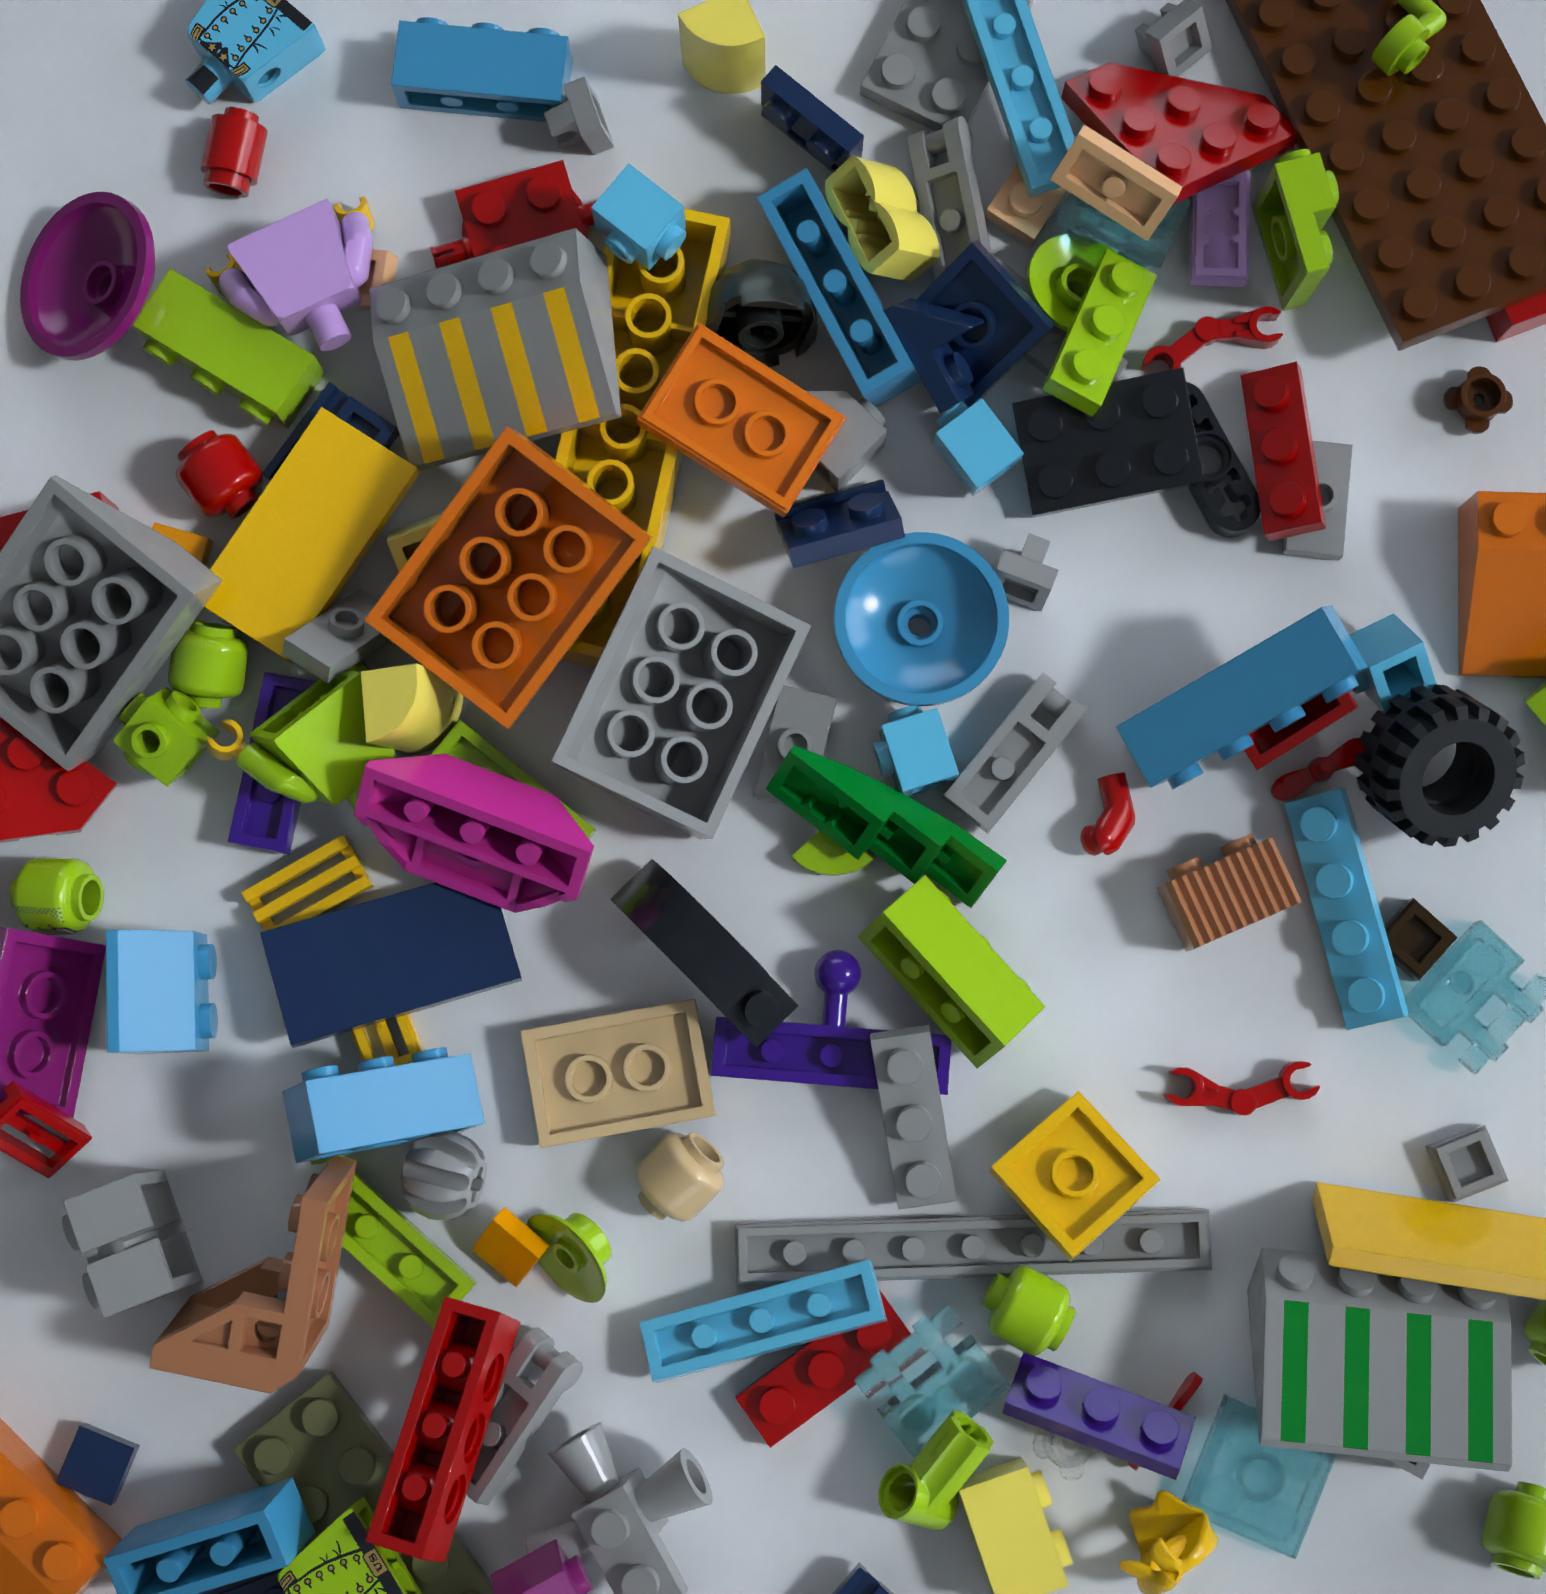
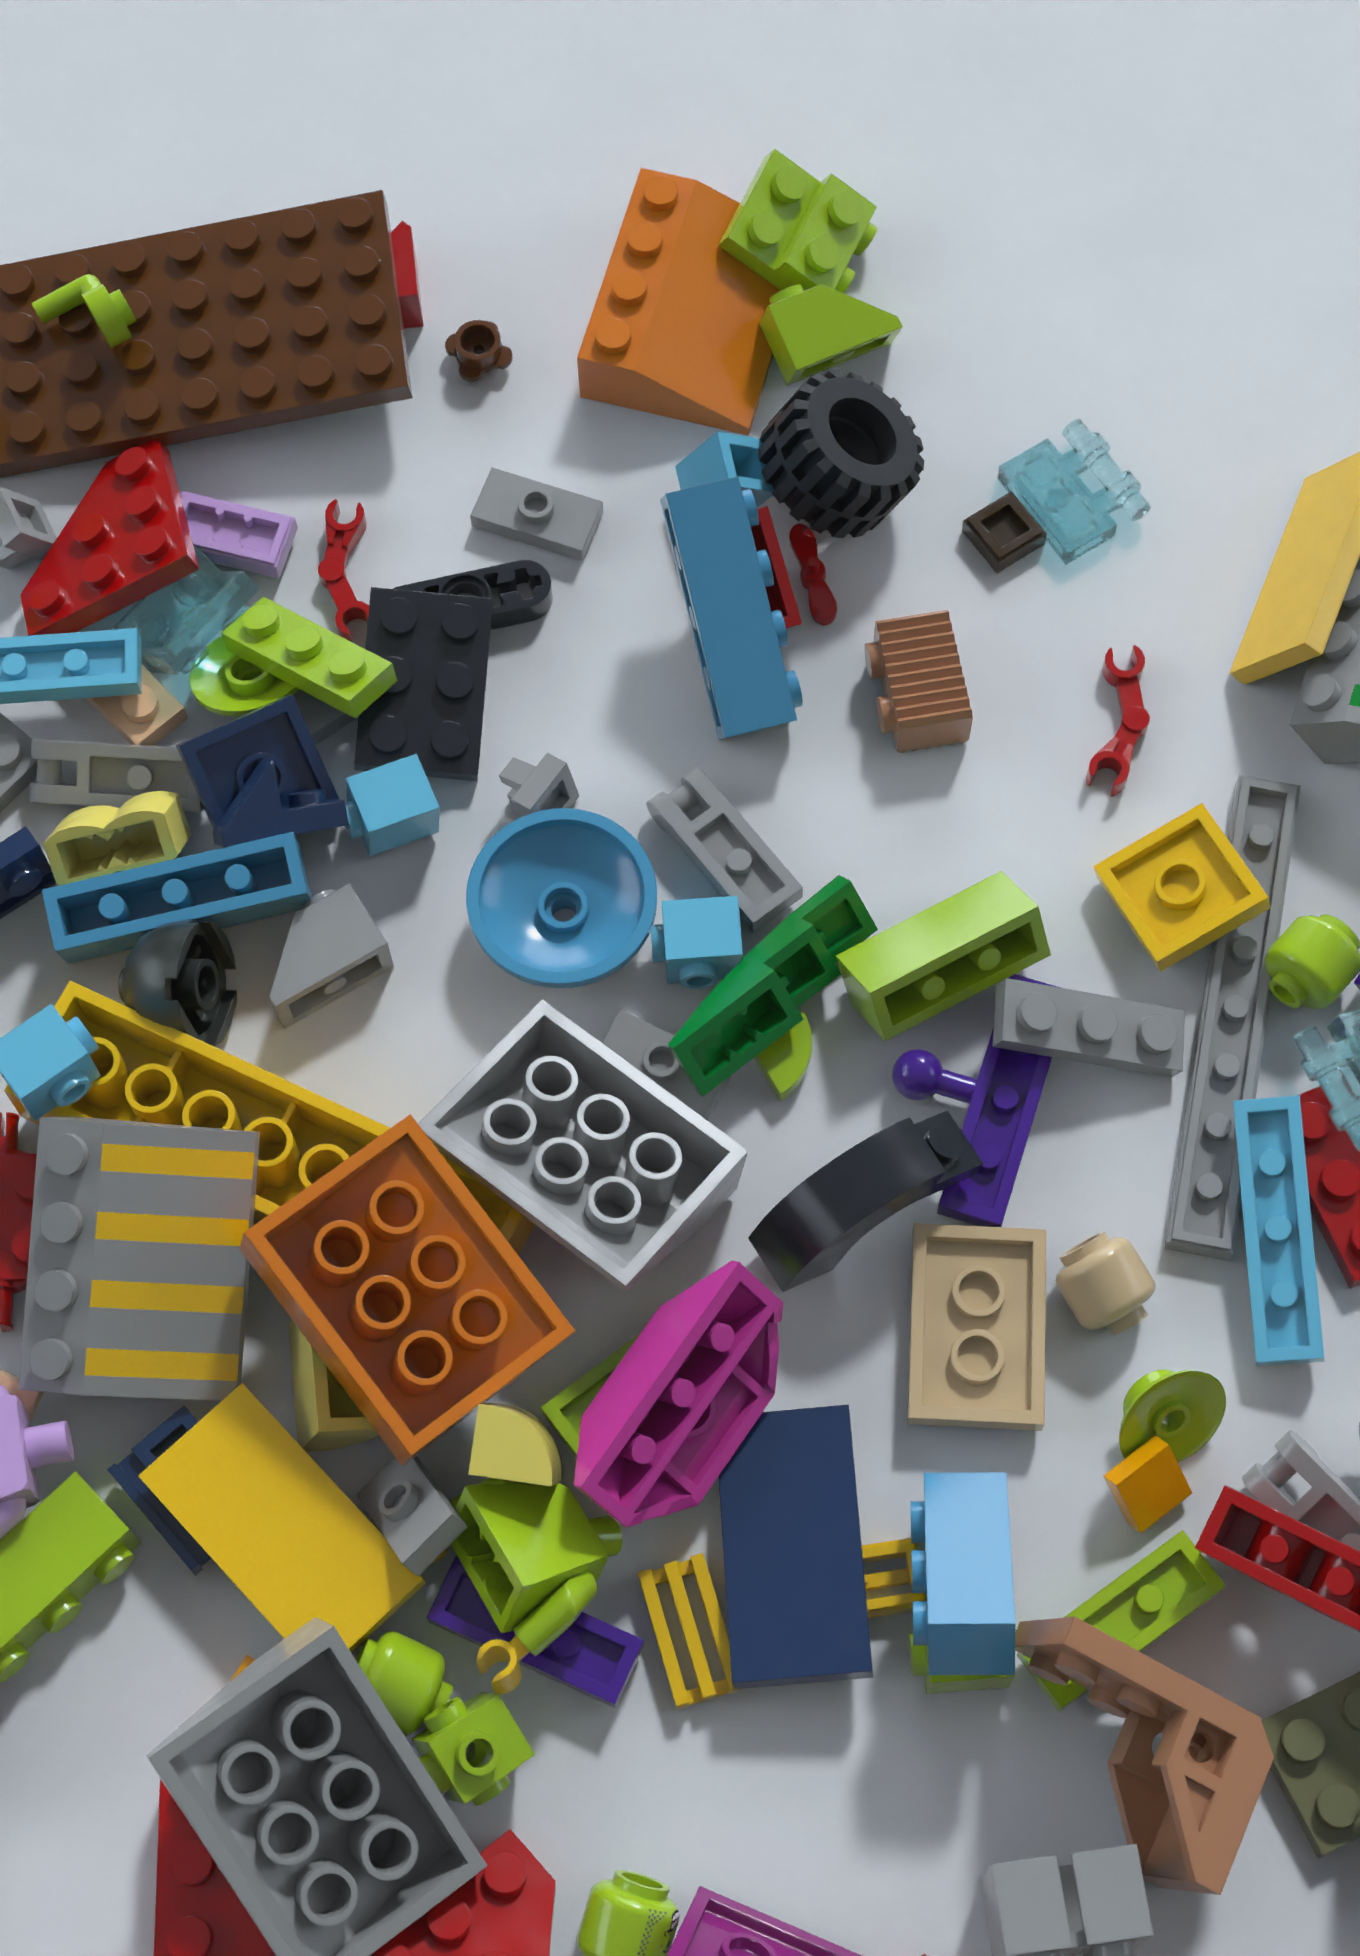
camera: 75 degrees left, 15 degrees down
slope [106,930,218,1054] -> none
red head [176,430,263,519] -> none
light grey piece [401,1132,486,1220] -> none
orange tile [635,322,847,518] -> none
dark blue plate [773,479,905,569] -> none
light nougat plate [1050,125,1182,241] -> none
red arm [1080,772,1135,856] -> none
red plate [1240,361,1326,542] -> none
lime plate [1252,149,1339,311] -> none
medium azure plate [1284,788,1409,1030] -> none
light grey tile [1426,1125,1509,1202] -> none

